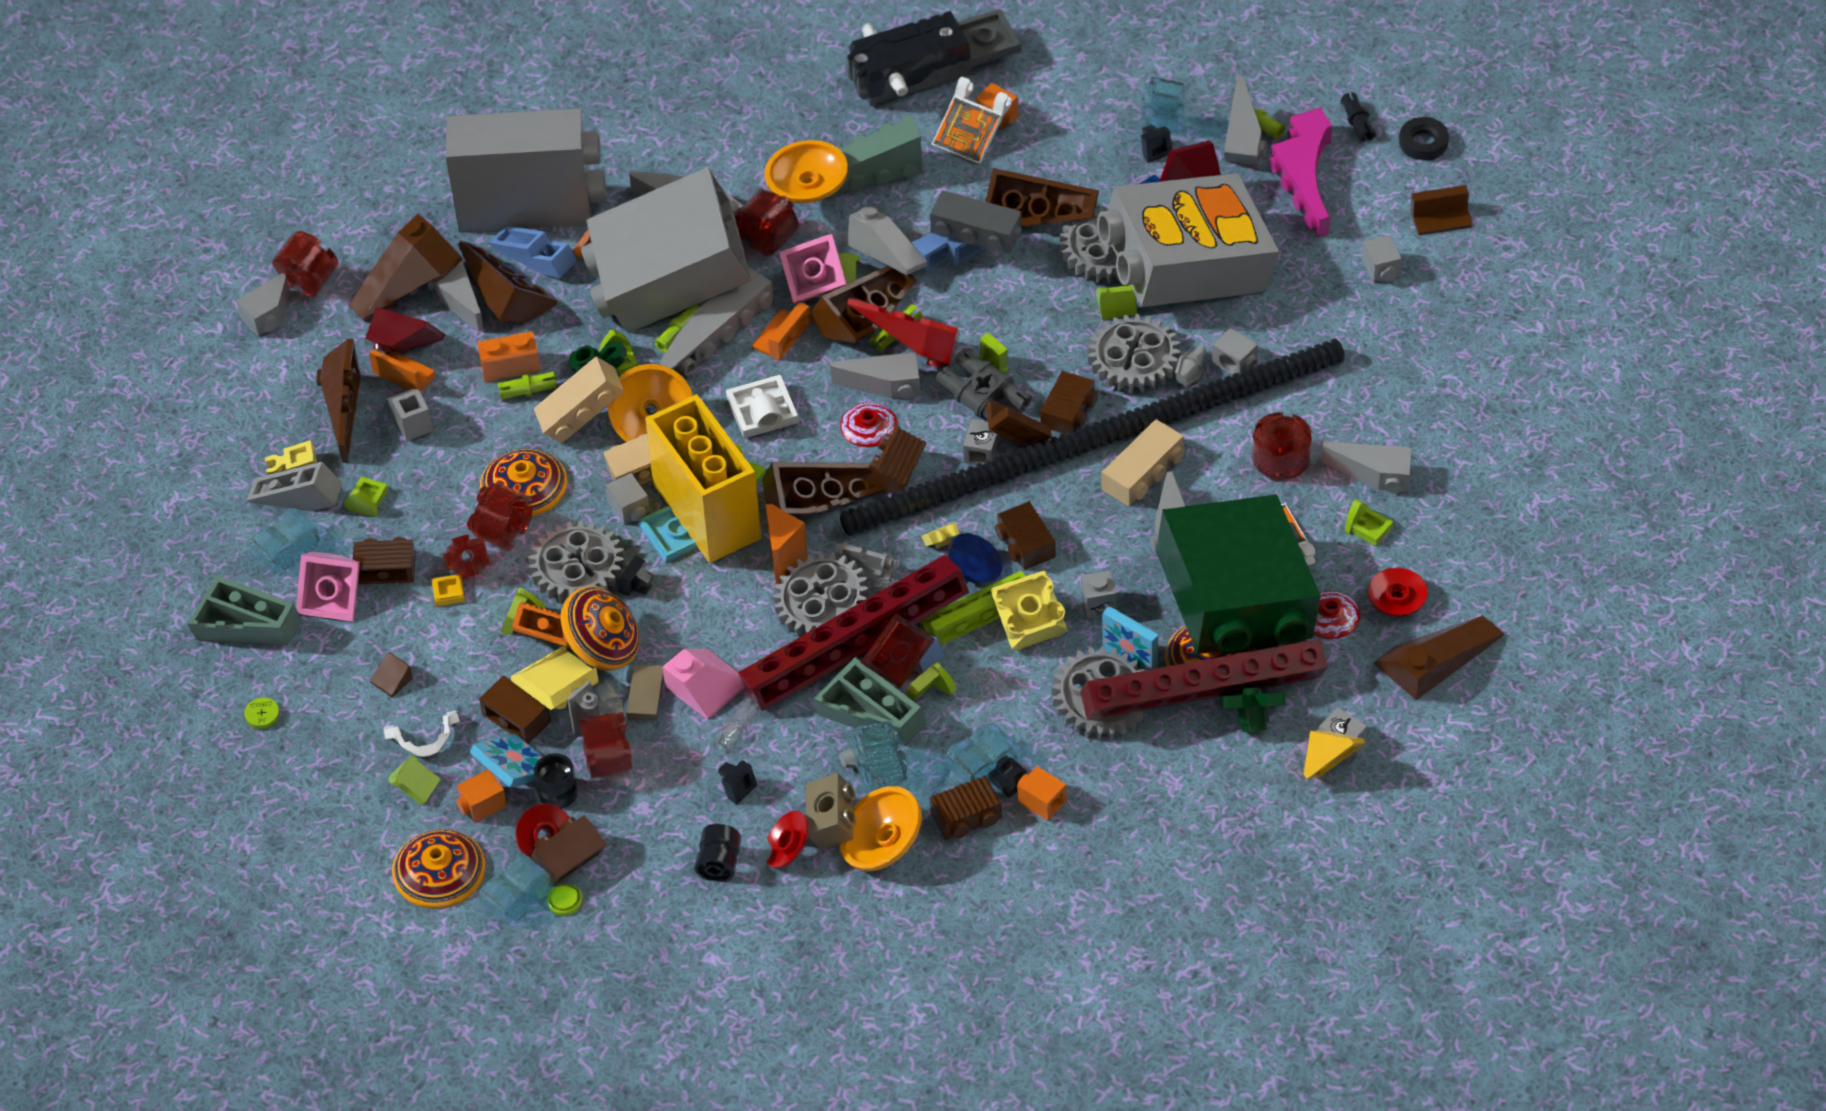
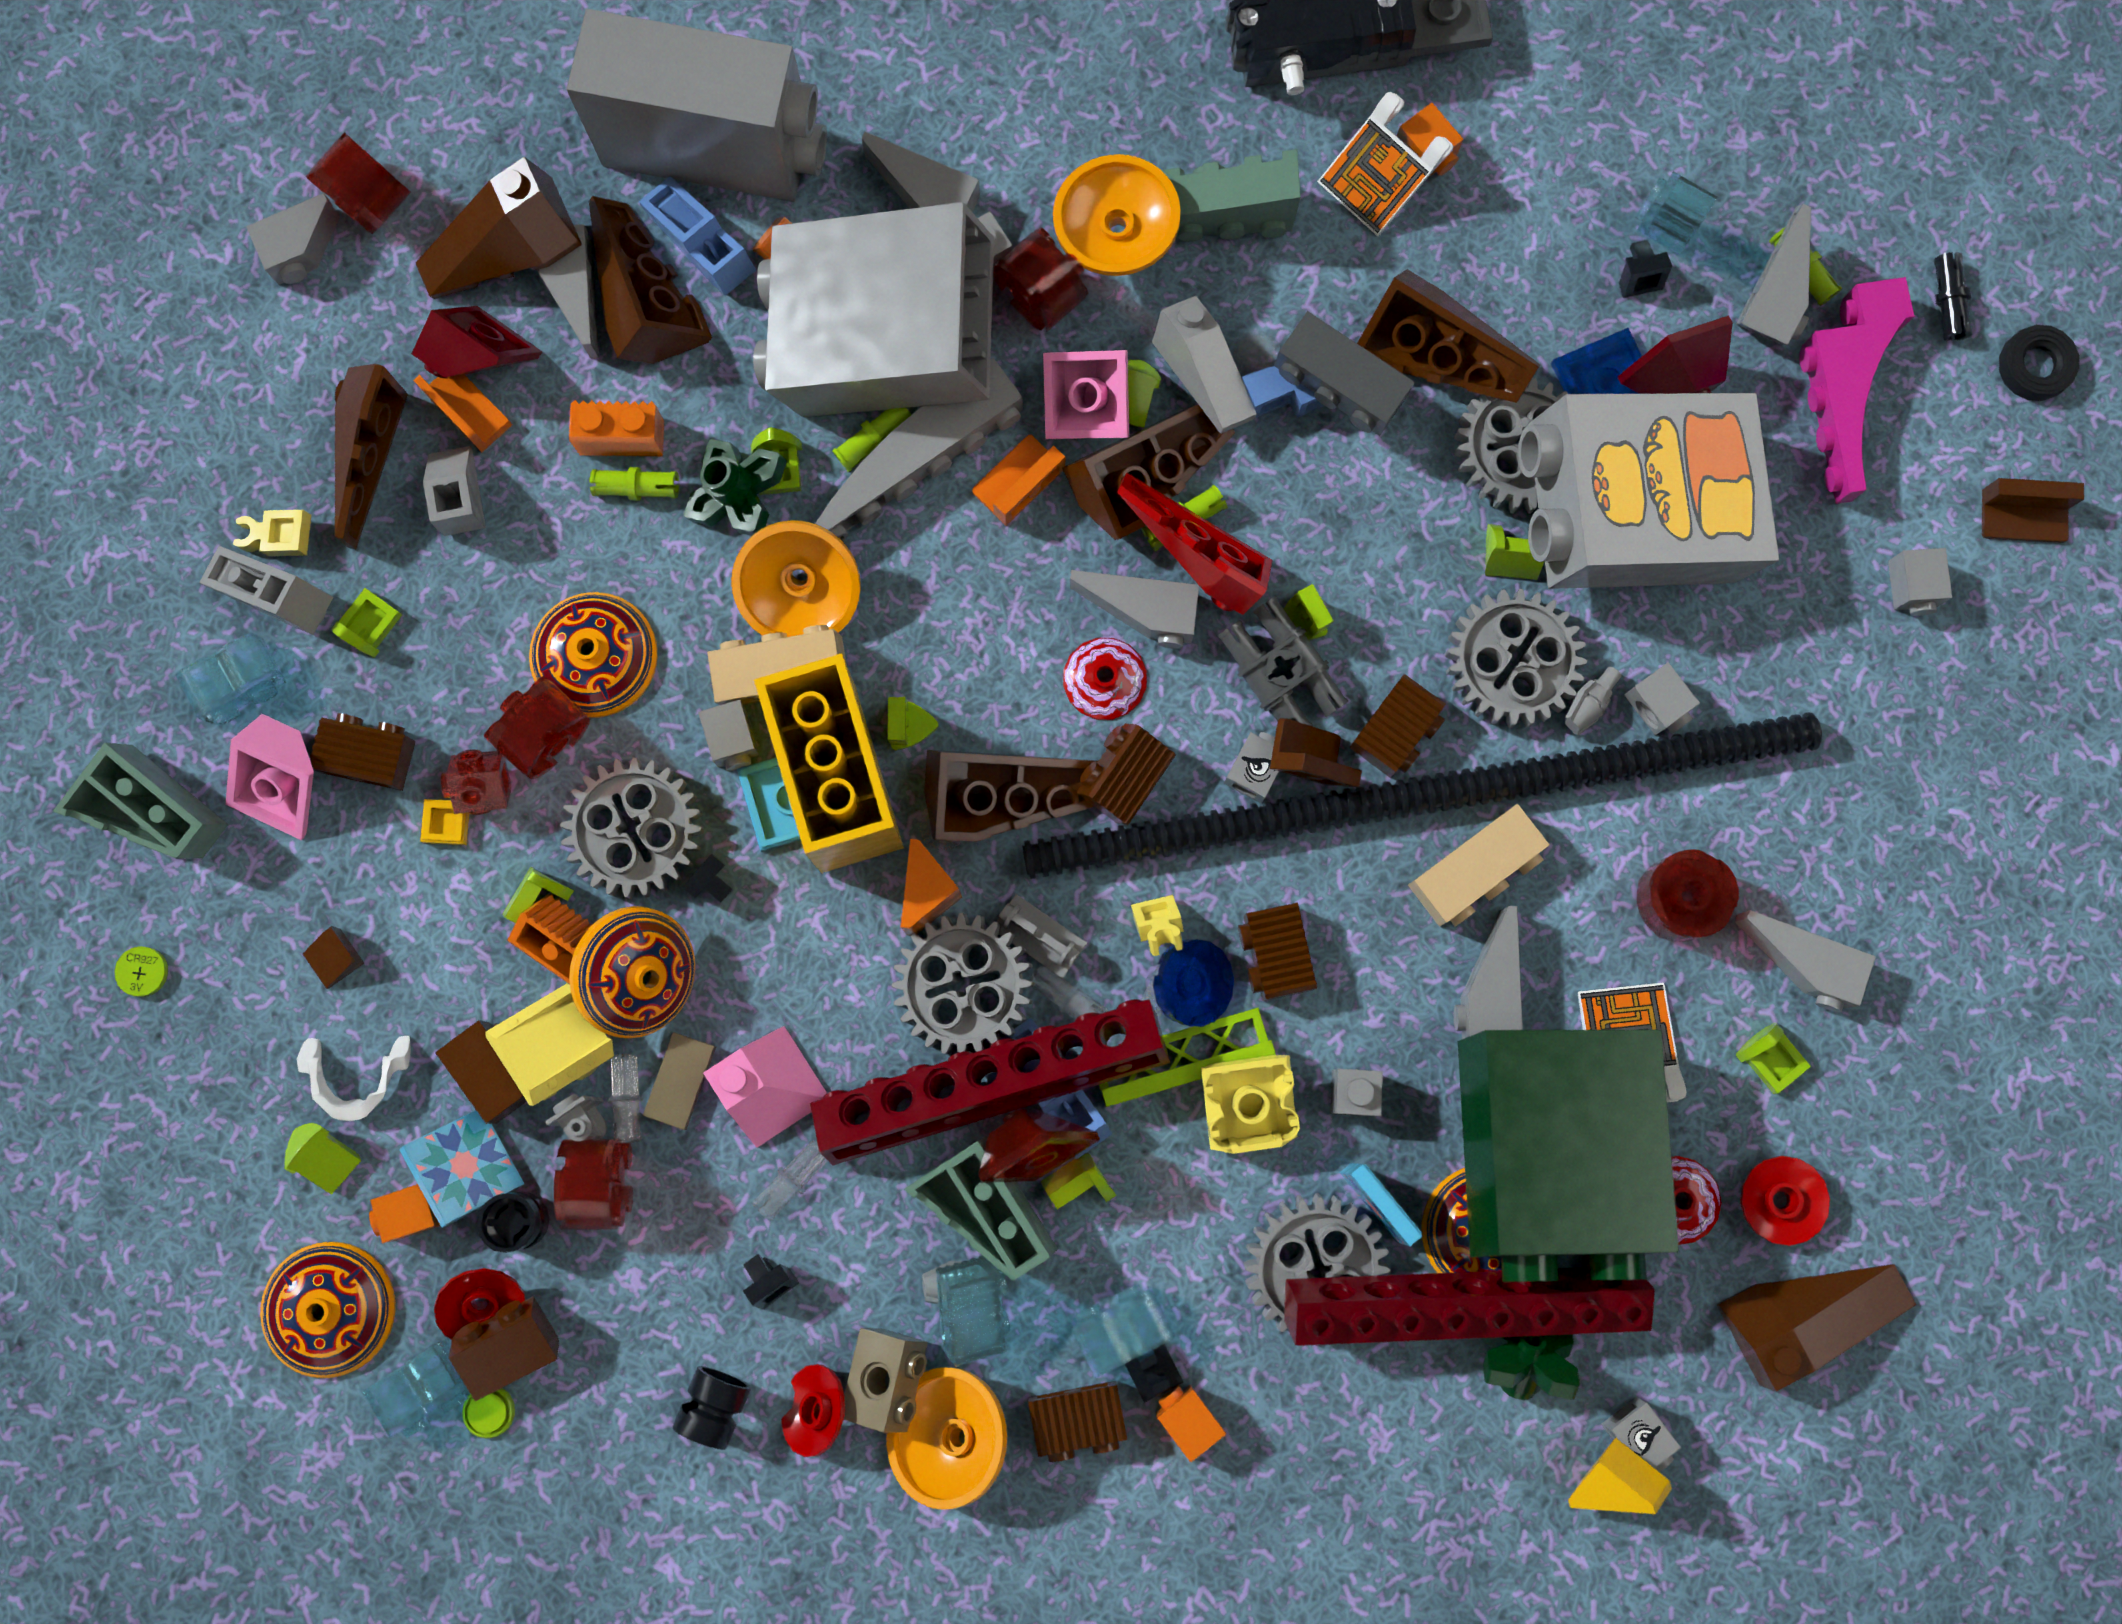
camera: 10 degrees right, 30 degrees up
tan brick [533,356,625,443] -> none
white plate [726,375,799,439] -> none

